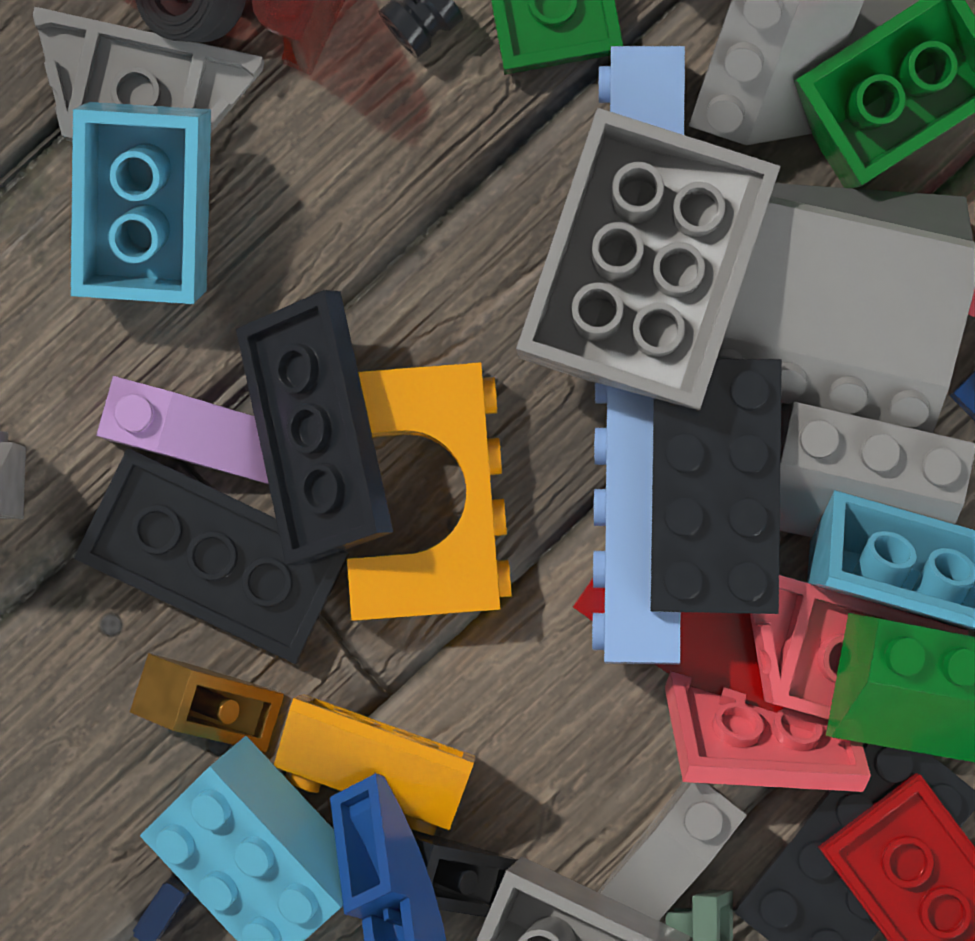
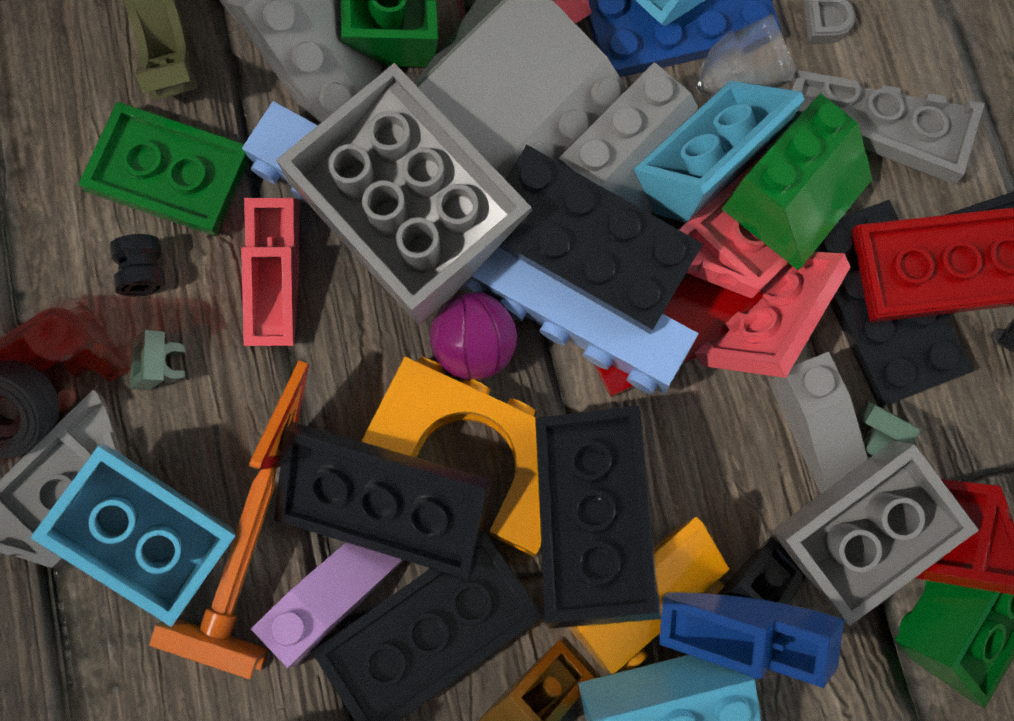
camera: 70 degrees left, 10 degrees down
none -> sand green tile [130,330,185,391]
none -> orange piece [149,360,309,680]
none -> coral slope [241,198,300,346]
none -> magenta piece [430,292,517,380]
none -> black plate [535,406,661,629]

